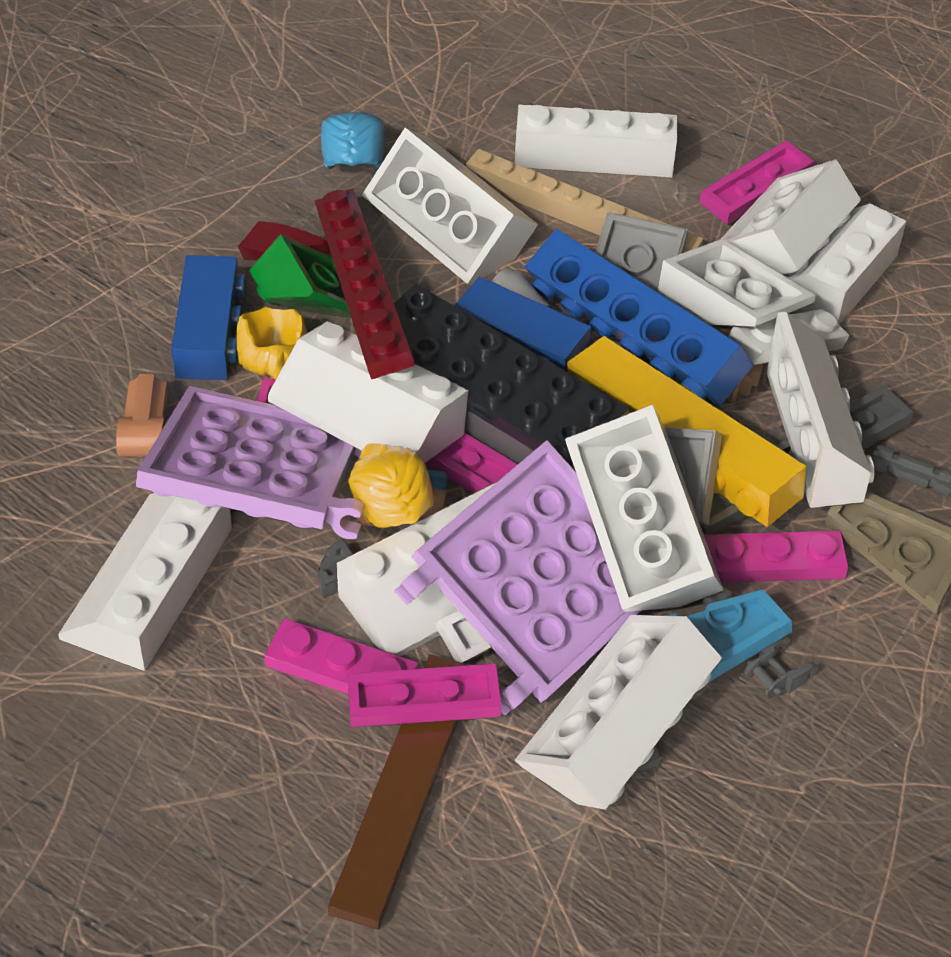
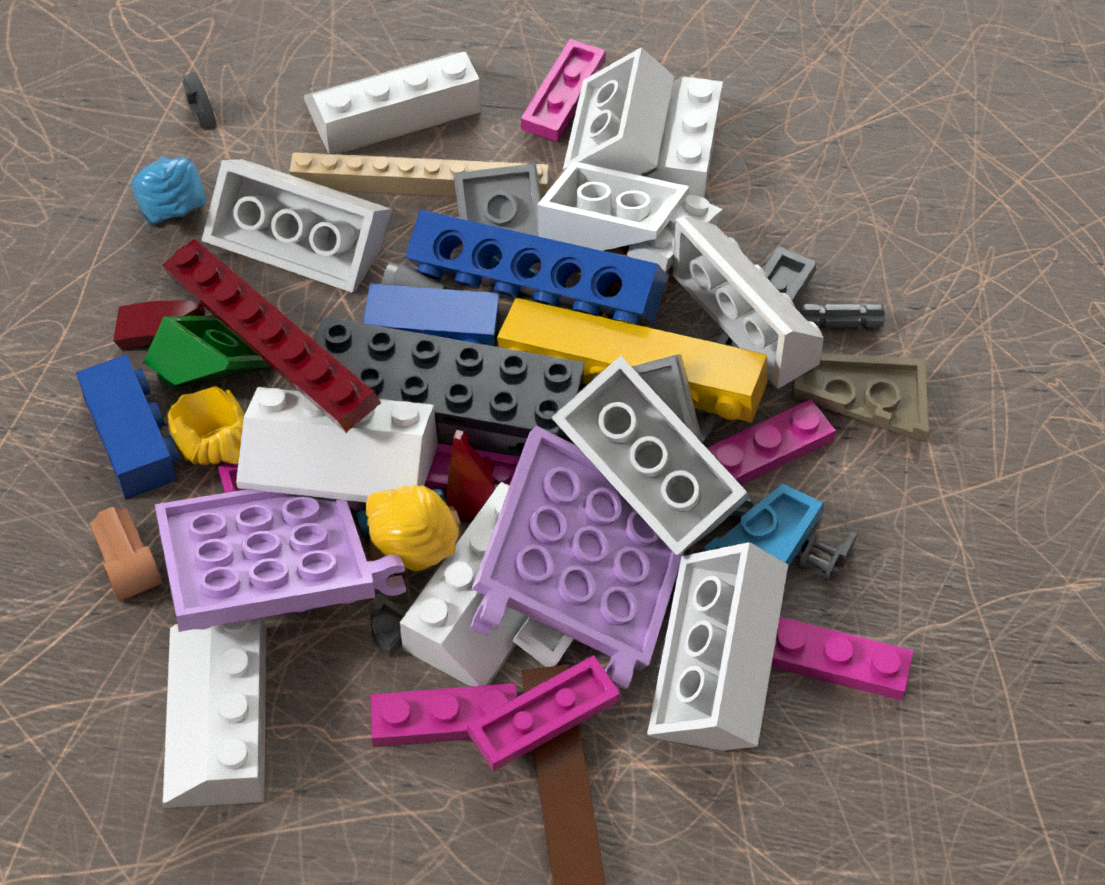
camera: 25 degrees left, 5 degrees up
none -> dark grey tile [182,72,217,130]
none -> dark red slope [446,430,496,523]
none -> dark pink plate [771,617,914,701]

